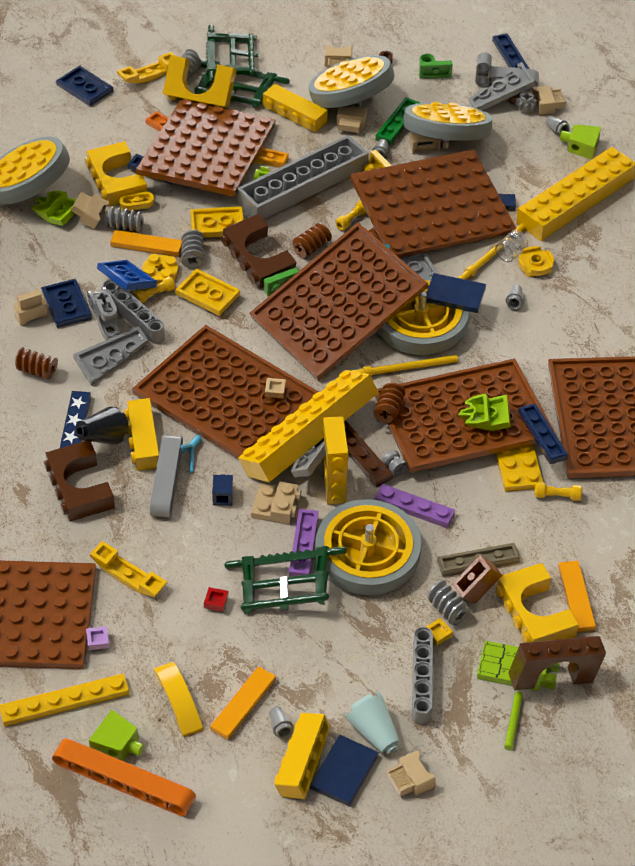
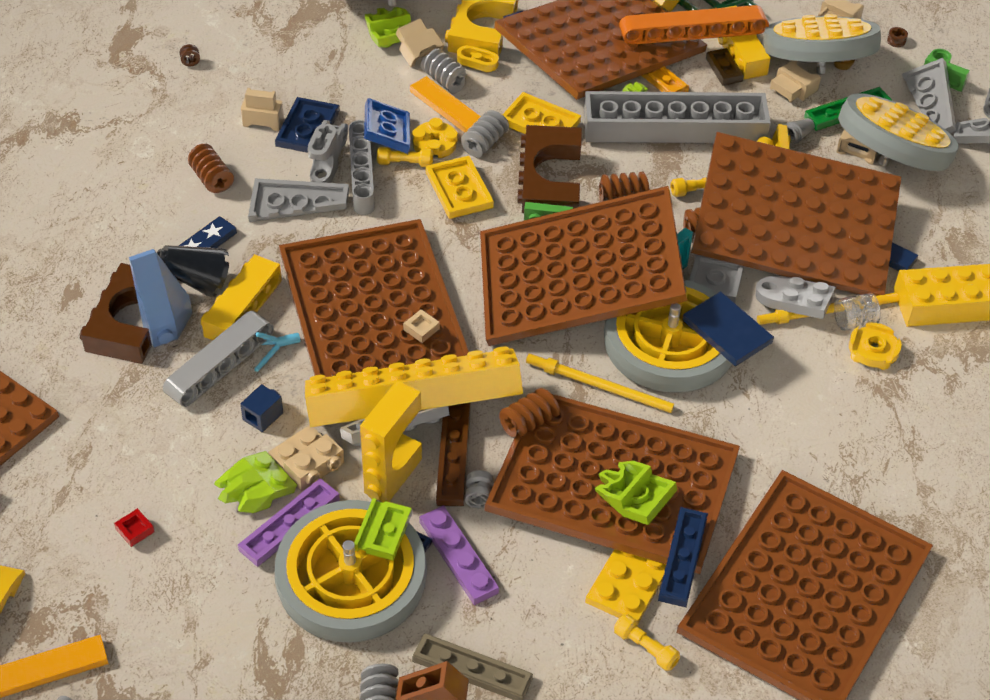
camera: 35 degrees right, 0 degrees up
yellow slope [90,541,167,597] -> none
dark green piece [224,546,347,614] -> none
light grey cone [506,285,524,309] -> none
none -> medium blue wedge [129,249,192,348]
none -> lime plate [214,451,297,513]
none -> lime plate [354,498,412,561]
none -> orange beam [619,5,769,45]
none -> dark brown plate [706,48,744,86]
none -> light grey plate [755,276,836,319]
none -> light grey wing [902,58,957,133]

